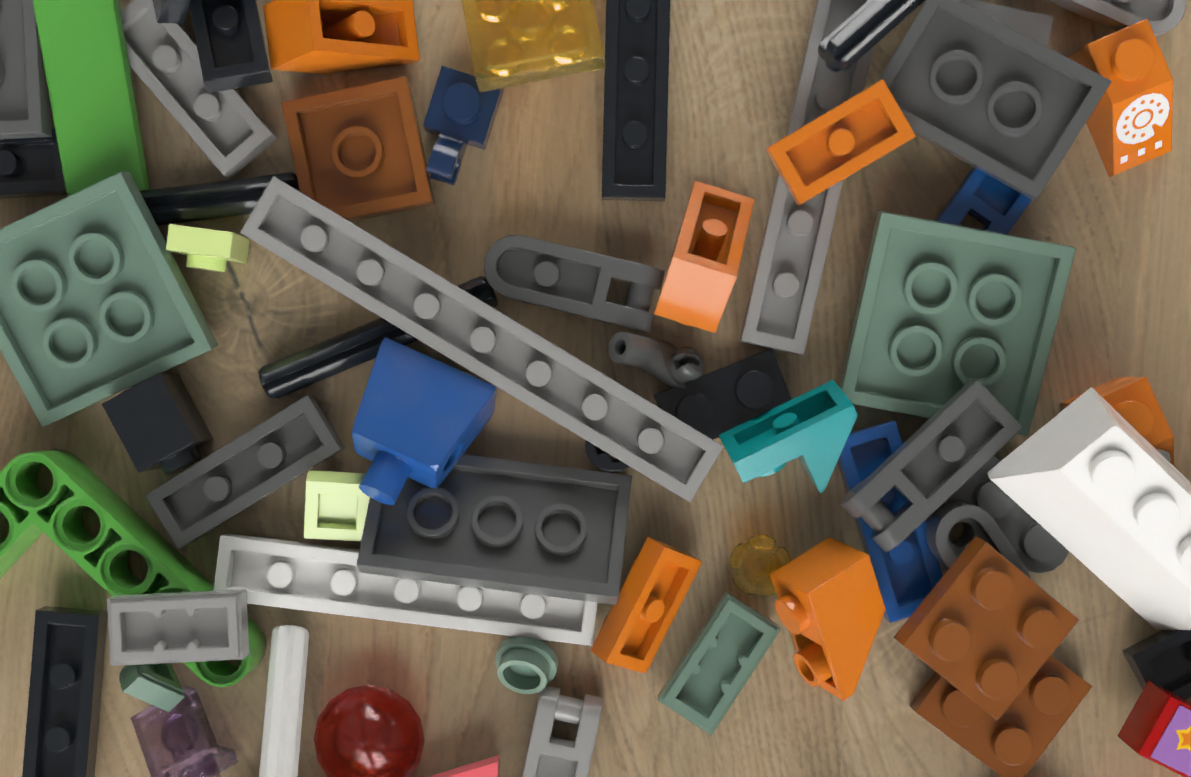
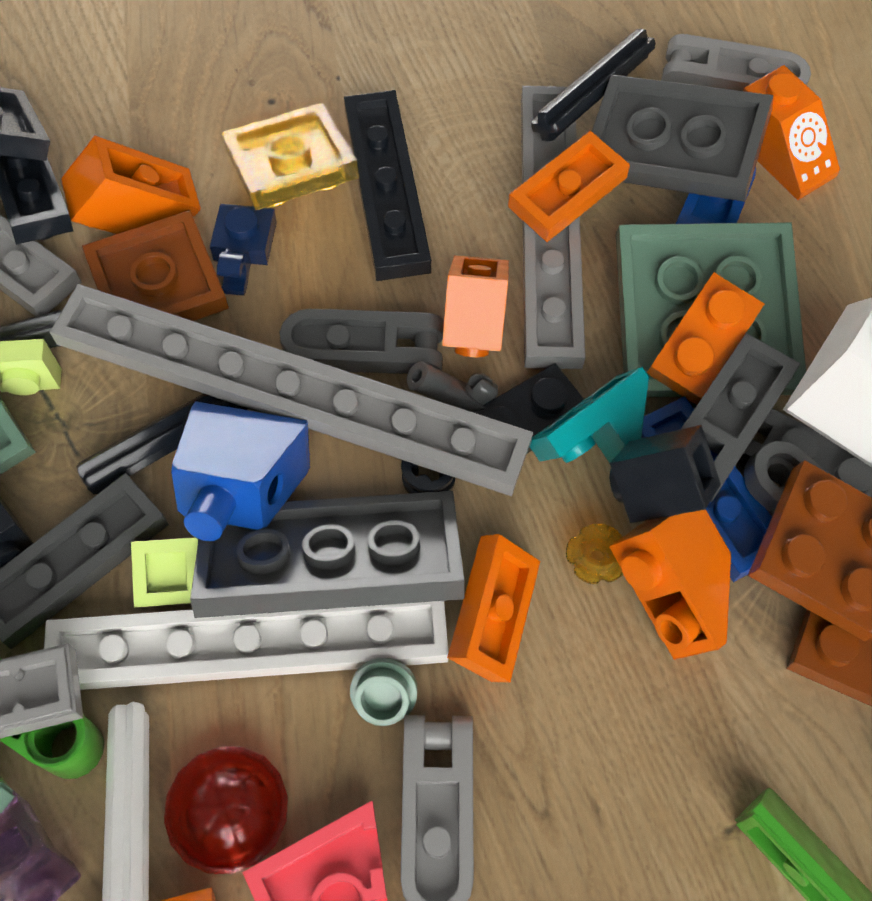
camera: 15 degrees left, 25 degrees down
sand green plate [657,591,781,736] -> none
none -> black brick [609,425,721,523]
none -> orange plate [647,272,765,405]

